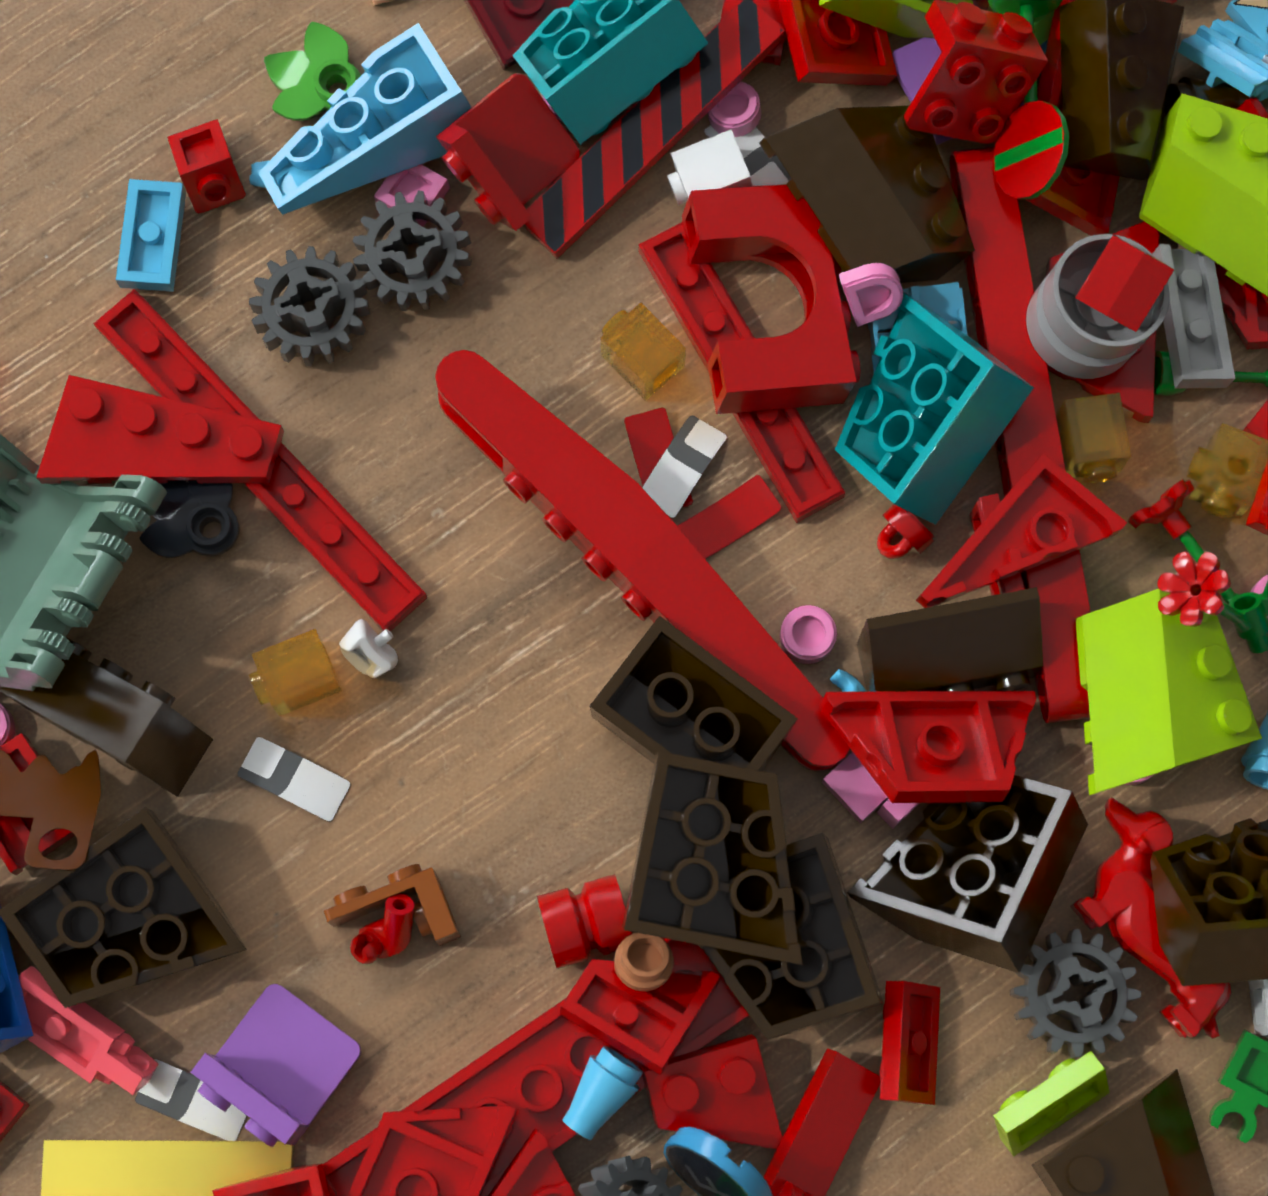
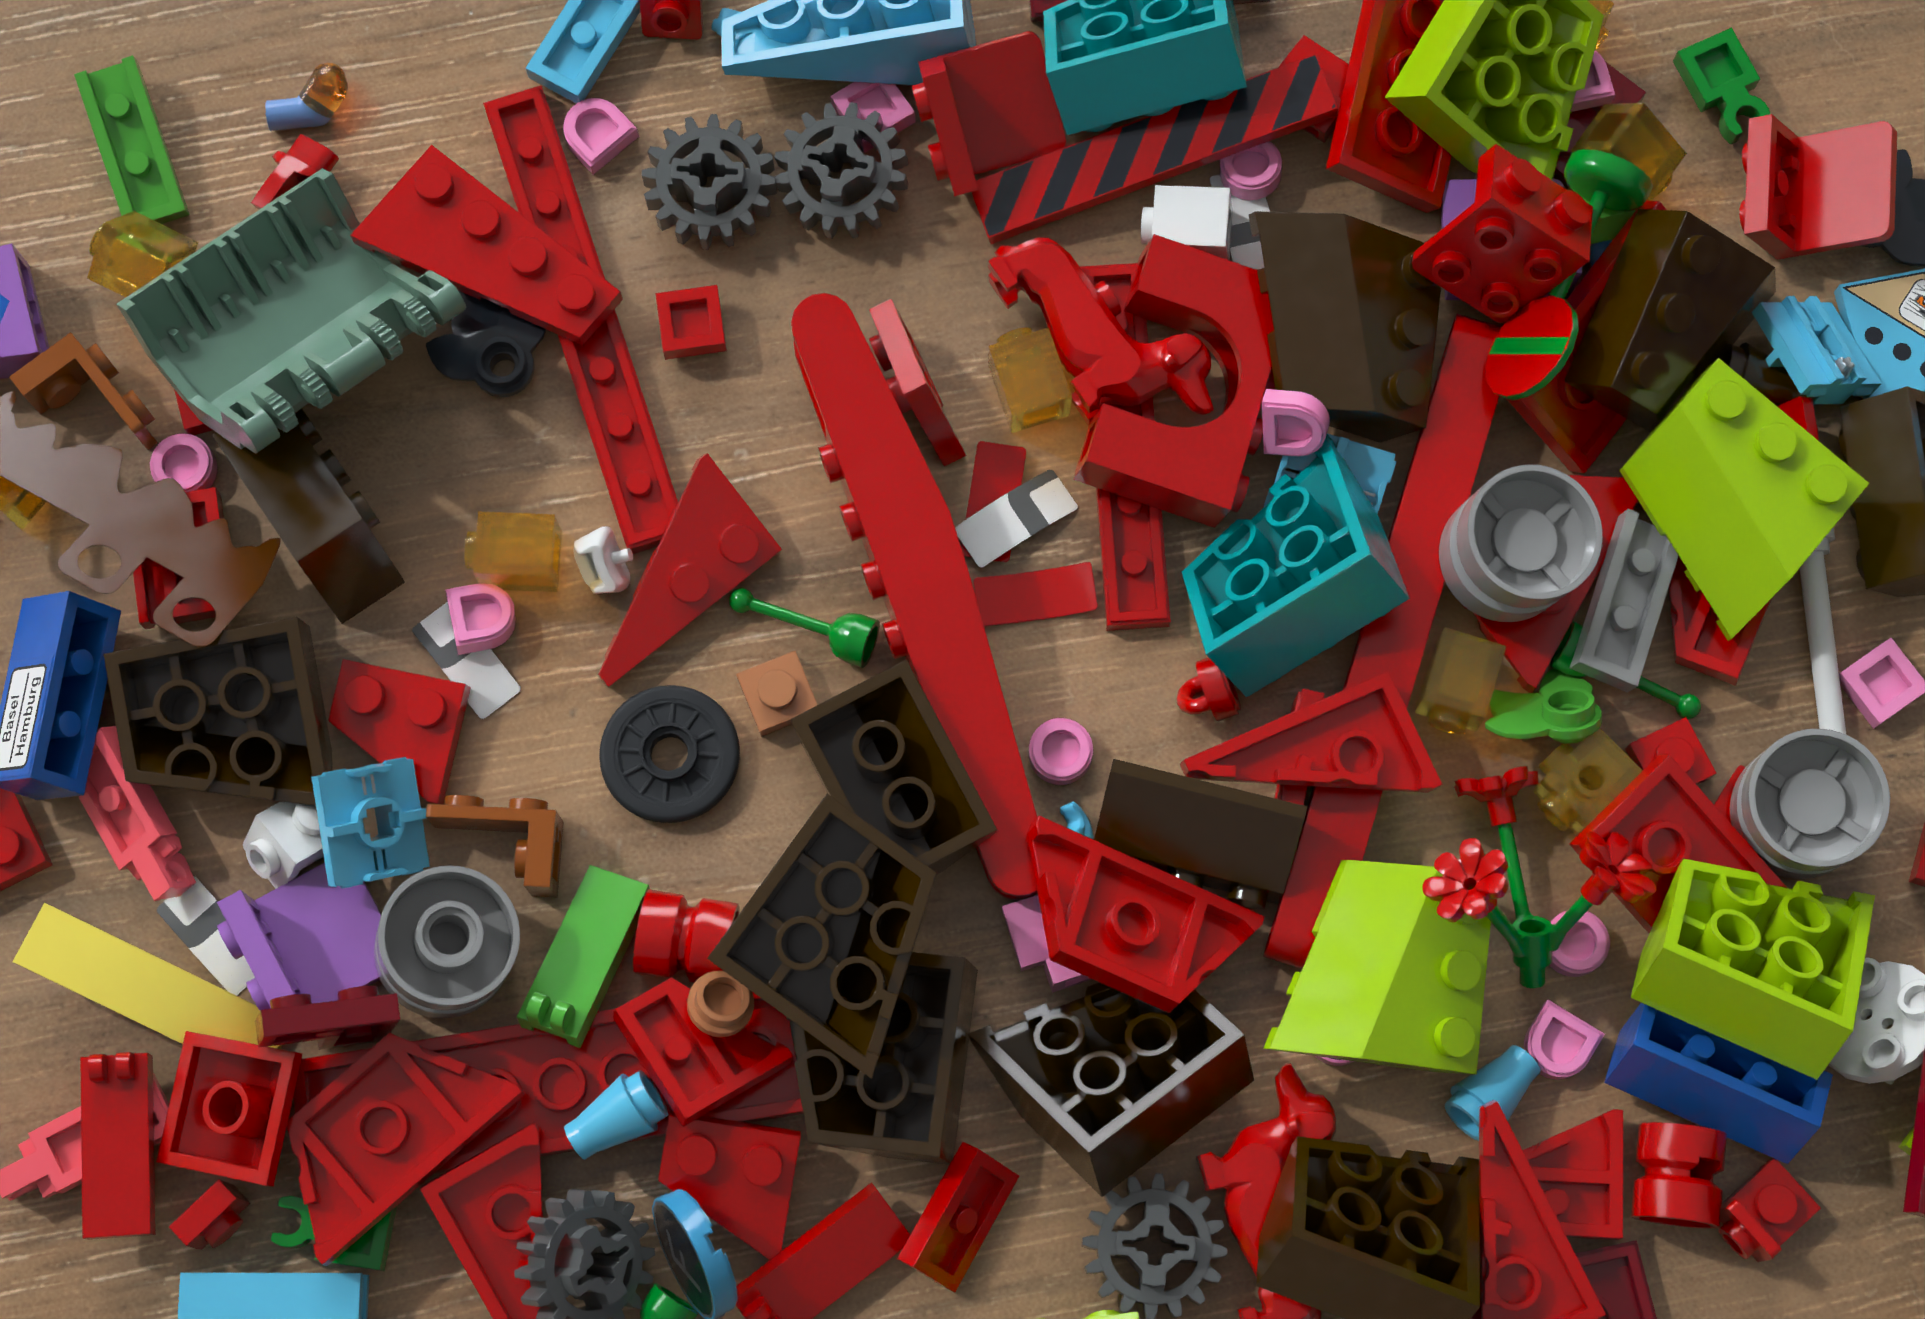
camera: 25 degrees right, 0 degrees up
red arm [350,894,415,964] -> none
red piece [1075,235,1174,332] -> none
none -> white bracket [243,801,324,889]
none -> dark red plate [255,986,400,1050]
none -> medium azure piece [311,757,430,889]
none -> red wing [328,659,471,804]
none -> light grey wheel [374,866,520,1019]
none -> bright pink tile [445,583,516,655]
none -> bright green hinge [517,865,650,1048]
none -> bright pink tile [563,98,639,175]
none -> red wing [598,453,782,687]
none -> black wheel [599,685,740,823]
none -> red plate [655,285,727,360]
none -> green hinge [729,588,880,668]
none -> nougat plate [736,651,818,737]
none -> red wing [869,299,967,466]
none -> red animal [988,237,1214,425]
none -> bright green plate [1485,668,1602,744]

